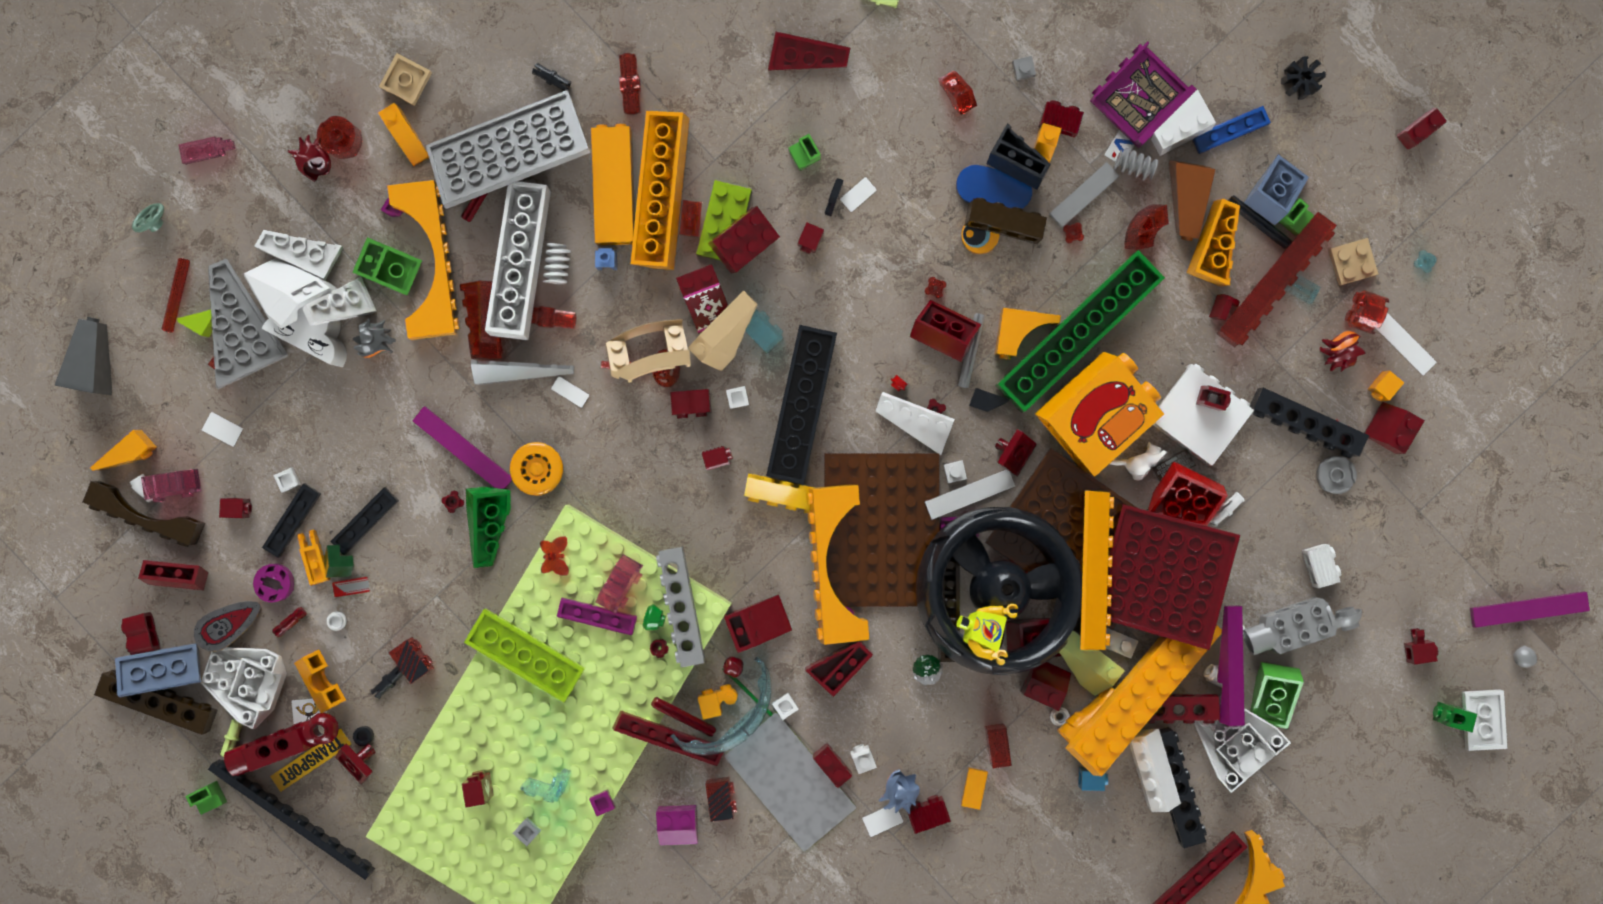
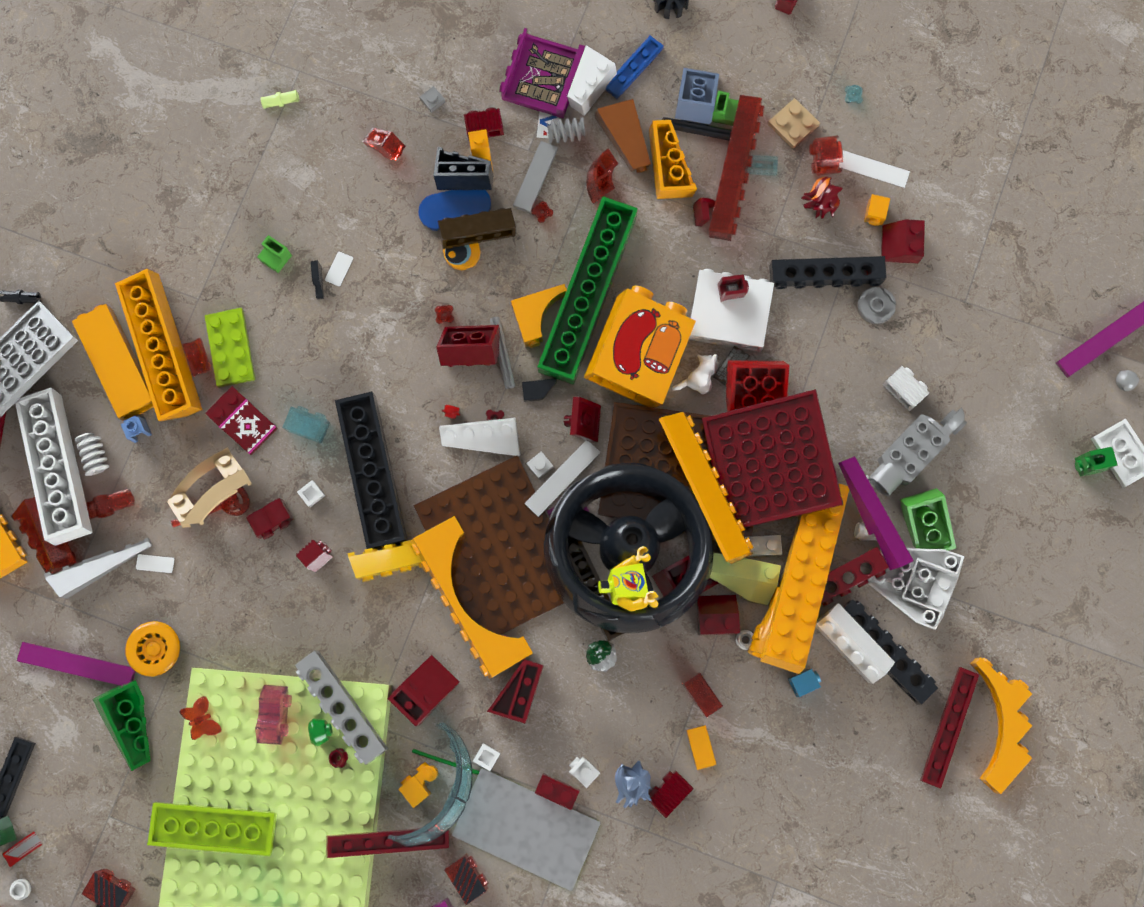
camera: 20 degrees left, 10 degrees down
dark red plate [441,490,465,513] -> none
magenta tile [557,597,637,636] -> none
clear red piece [619,53,641,115] -> none
dark red axle [651,697,716,737] -> none
tan wedge [688,291,758,371] -> none
dark red brick [708,206,780,274] -> none
dark red piece [723,656,744,678] -> none
dark red wing [768,31,851,71] -> none
dark red brick [797,222,824,254] -> none
white sticker [862,807,903,837] -> none
white pin [1210,492,1245,527] -> none
dark red brick [1404,628,1439,665] -> none

